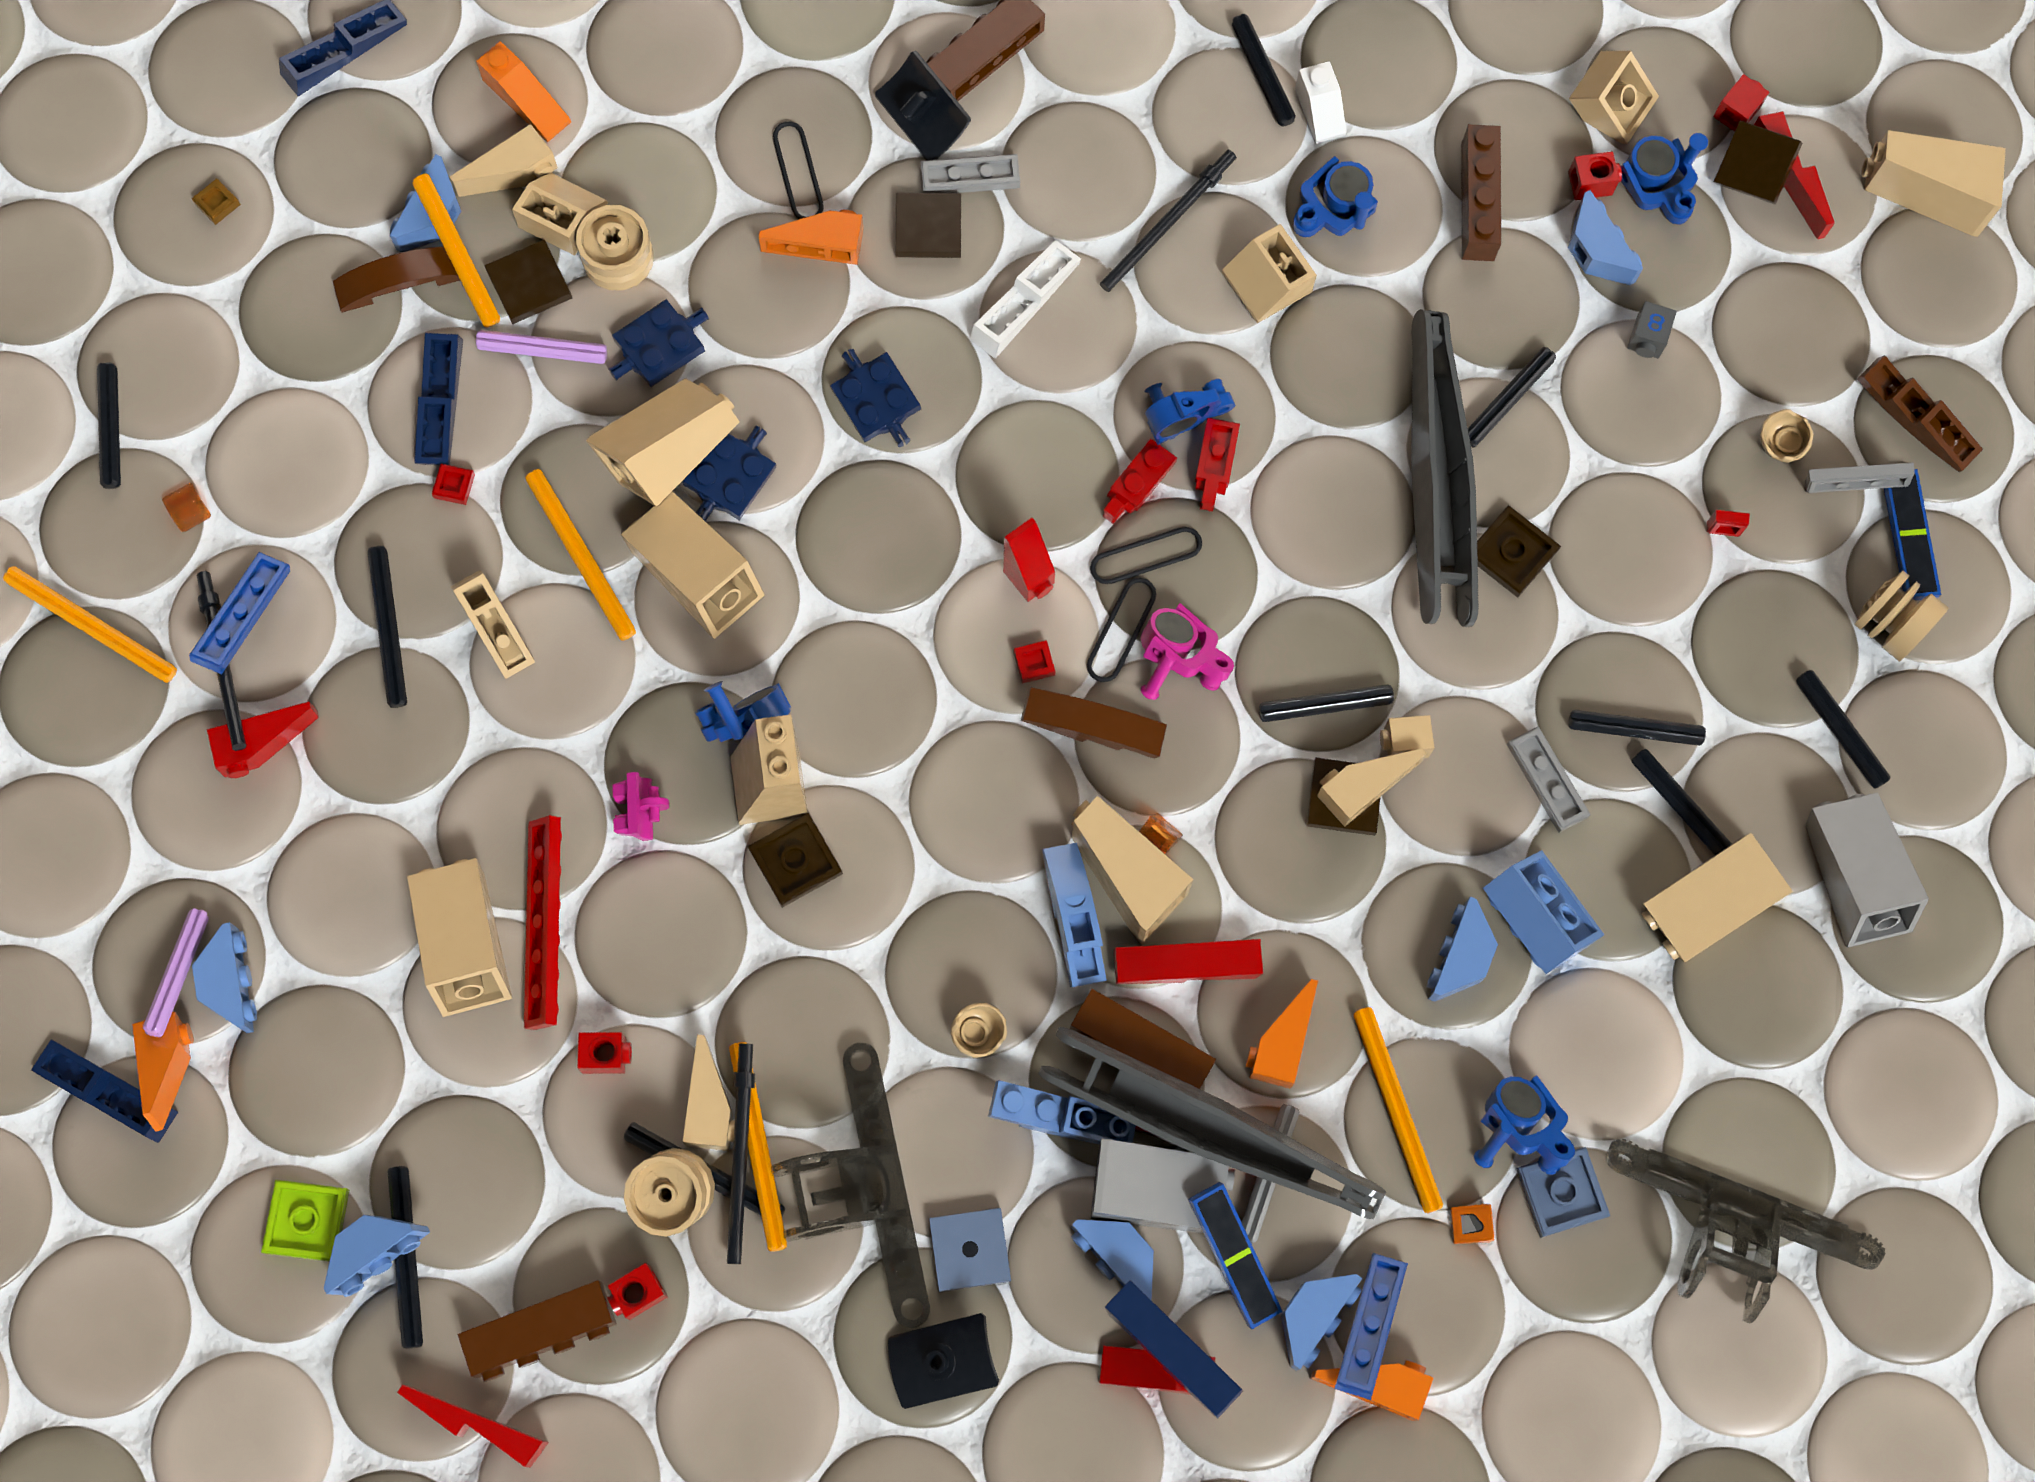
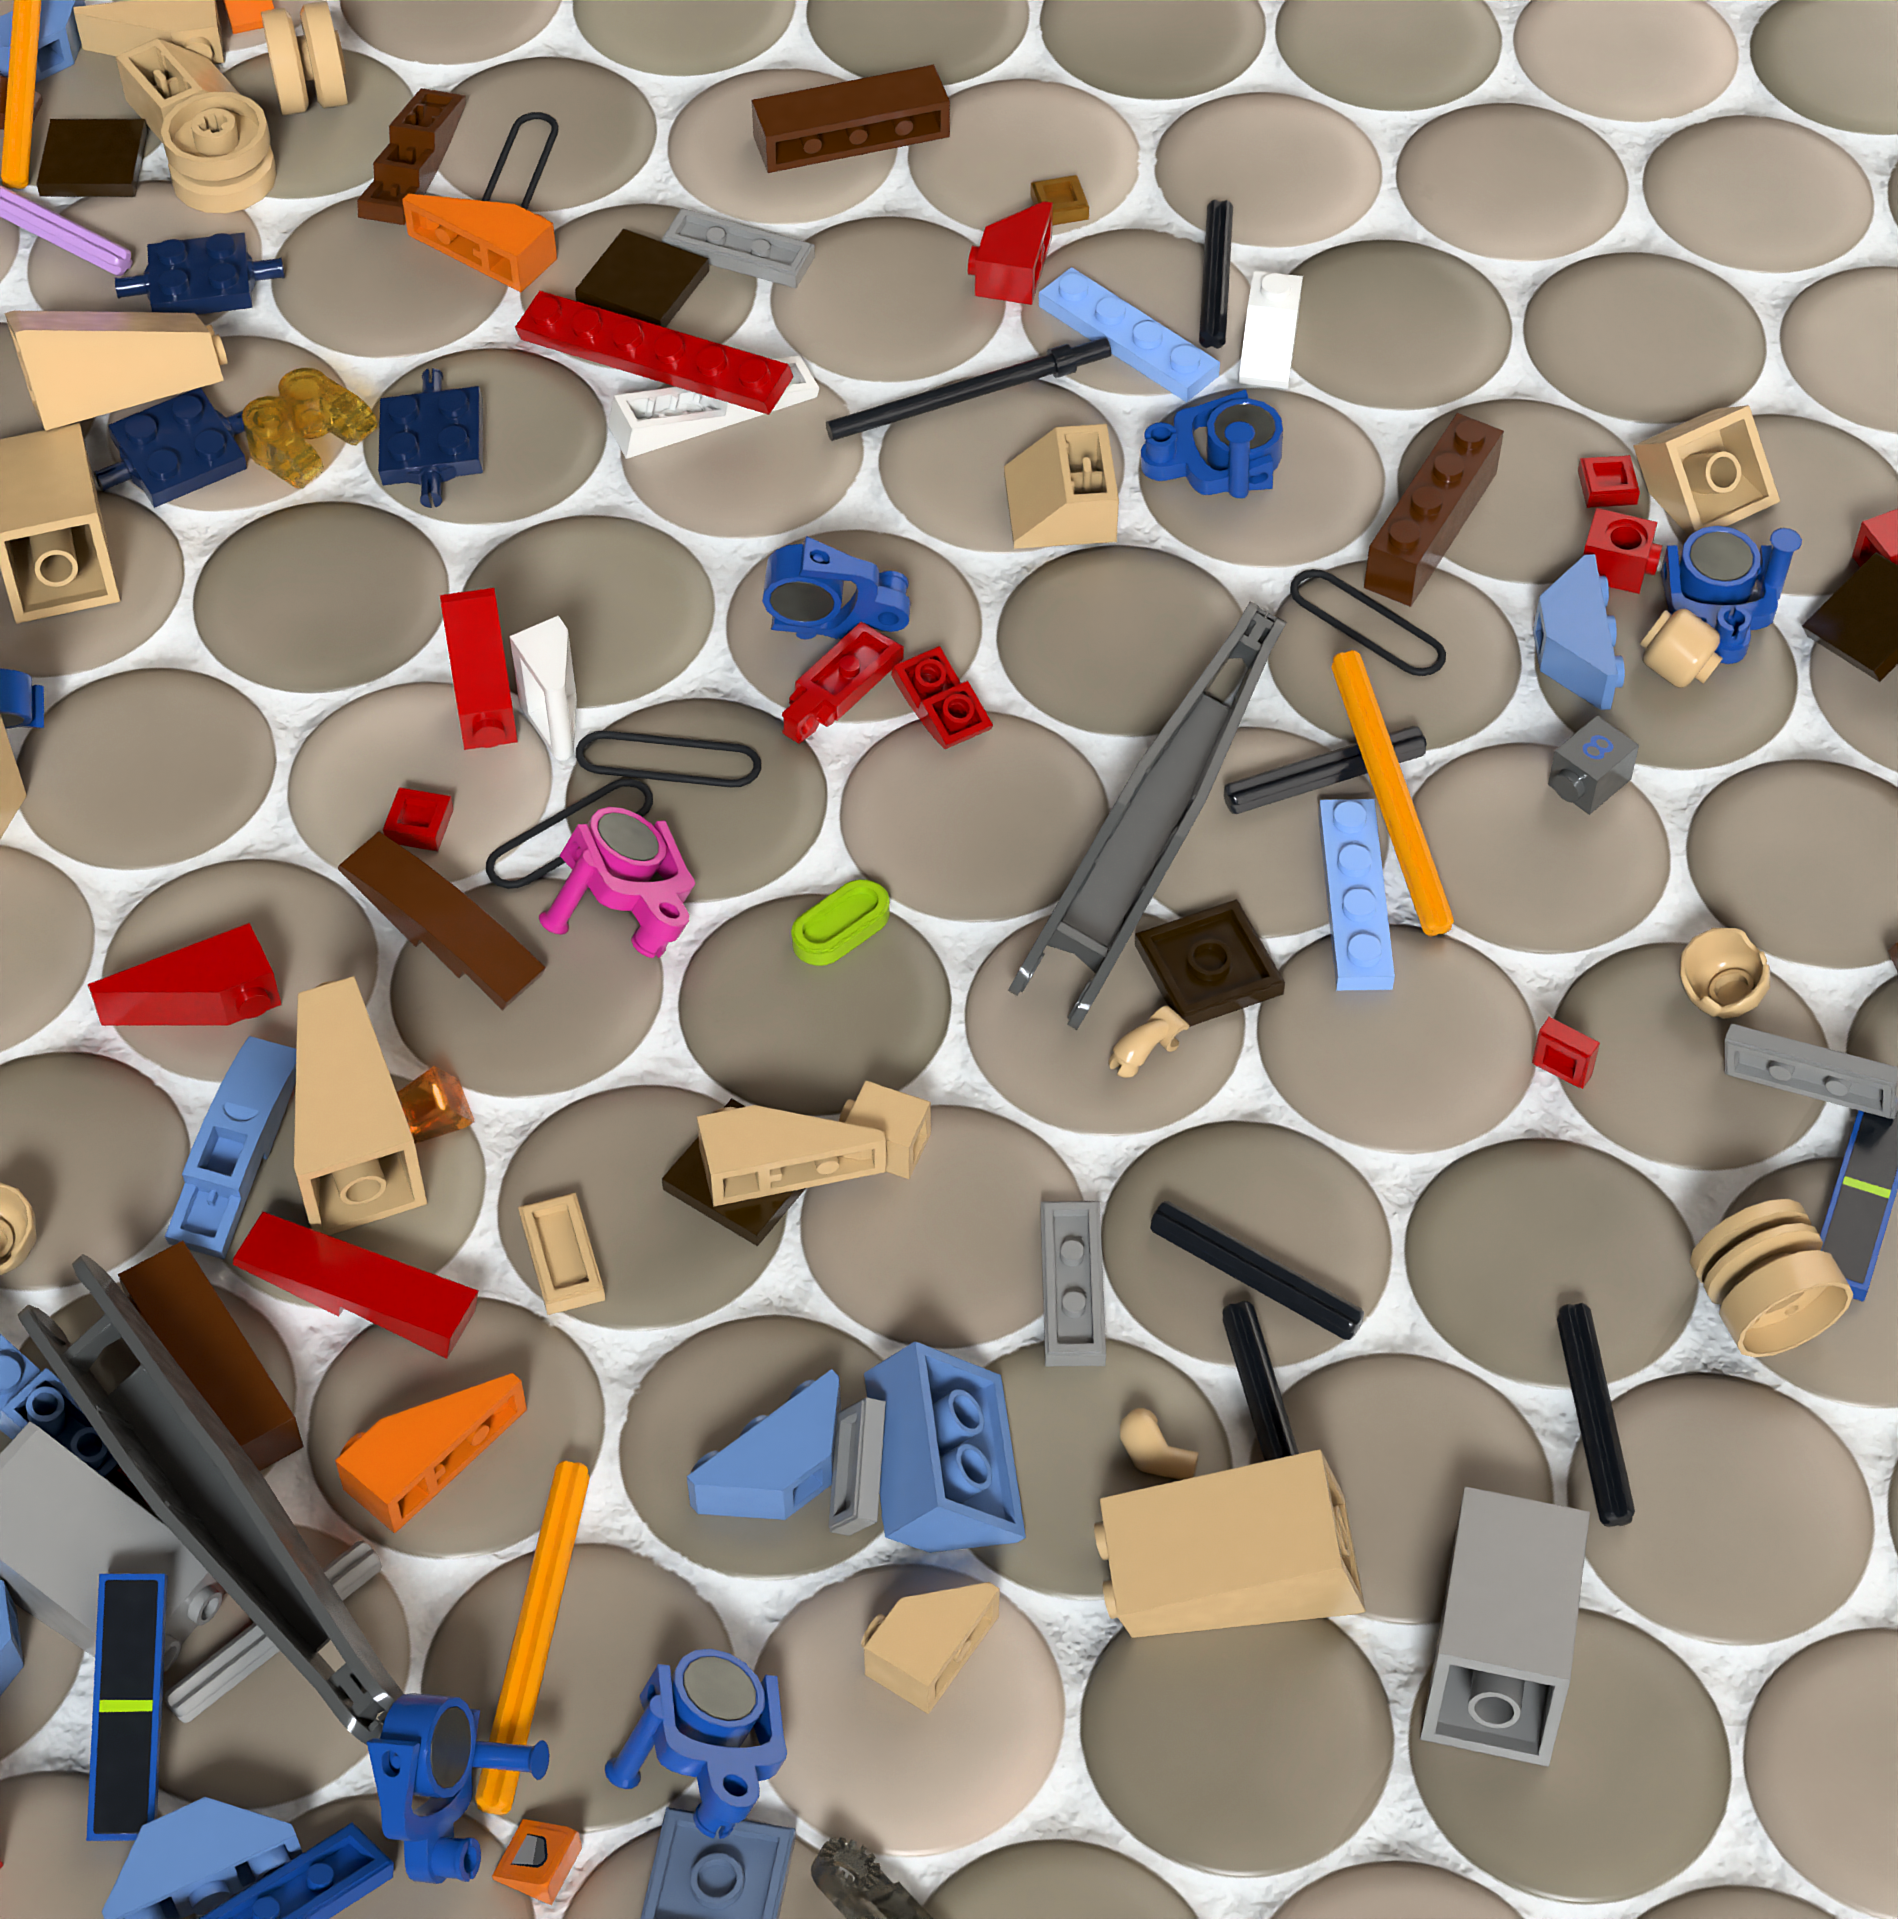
camera: 30 degrees right, 20 degrees down
black shield [875,51,971,161] -> none
red hinge [1103,438,1177,524] -> none
black axle [1259,685,1394,722] -> none
none -> red slope [87,923,282,1026]
none -> clear yellow piece [242,368,377,489]
none -> tan wheel [261,0,348,116]
none -> reddish brown slope [357,88,466,225]
none -> blue piece [367,1693,550,1884]
none -> white tile [510,616,577,760]
none -> red plate [515,290,794,415]
none -> tan tile [518,1192,605,1315]
none -> lime tile [791,879,890,966]
none -> light grey tile [828,1397,886,1536]
none -> tan slope [861,1582,1000,1714]
none -> red slope [891,646,993,749]
none -> red slope [968,201,1053,305]
none -> pearl gold tile [1030,175,1089,226]
none -> light blue plate [1039,267,1220,402]
none -> tan arm [1108,1006,1190,1078]
none -> tan arm [1120,1408,1199,1480]
none -> black piece [1290,569,1446,676]
none -> light blue plate [1318,799,1395,991]
none -> light orange axle [1331,650,1454,937]
none -> red tile [1578,455,1640,508]
none -> tan head [1640,609,1723,688]

